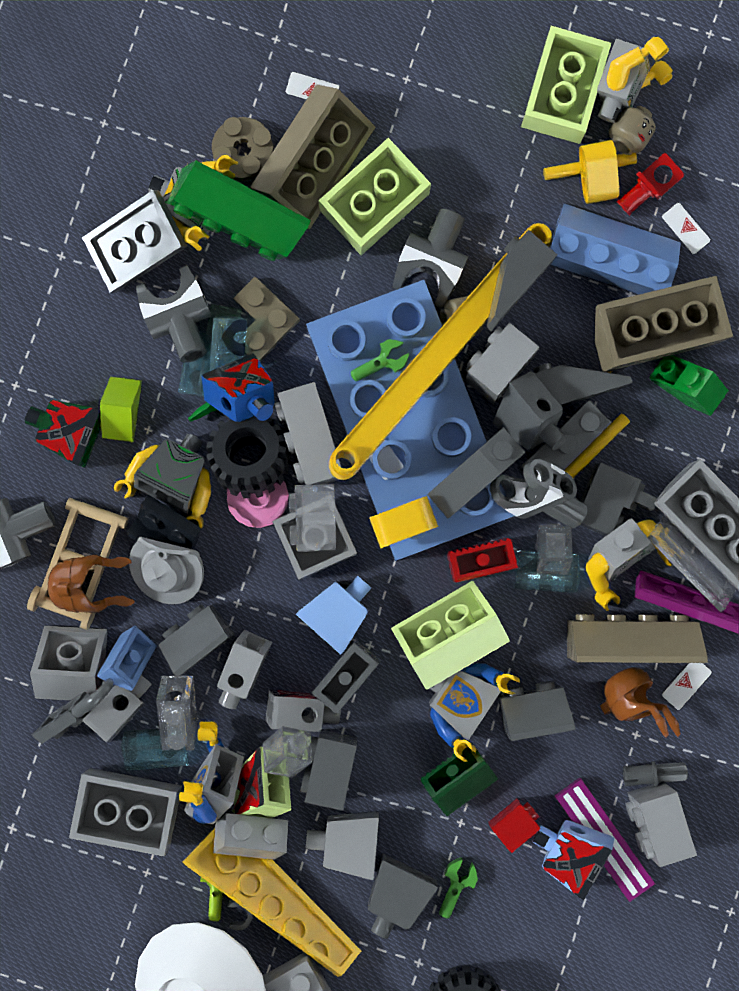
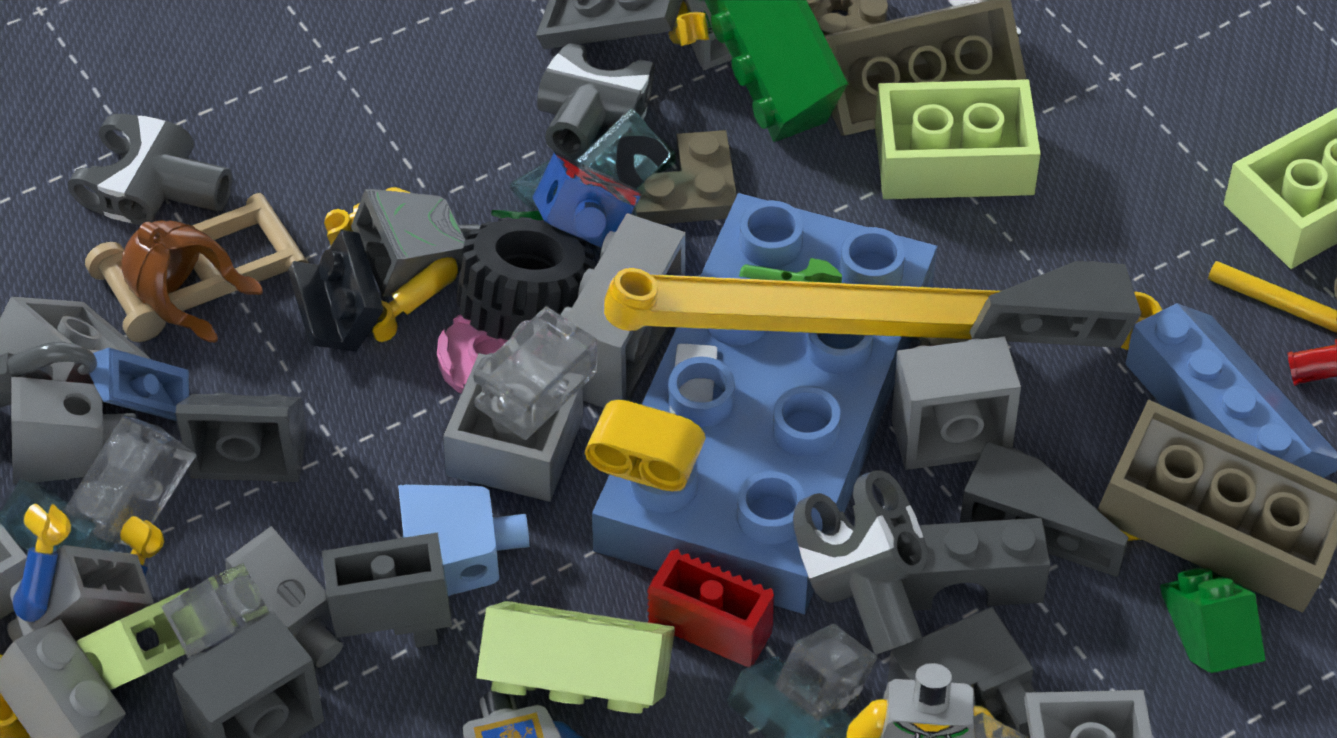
camera: 40 degrees right, 35 degrees down
torso [25,400,101,468] -> none
lime slope [100,377,142,442] -> none
light grey hat [129,537,204,604] -> none
light grey torso [217,630,272,709] -> none
dark grey connector [392,209,468,309] -> none
dark grey slope [427,427,525,519] -> none
dark grey torso [493,371,567,450] -> none
yellow bar [564,413,630,478] -> none
yellow beam [579,140,619,204] -> none

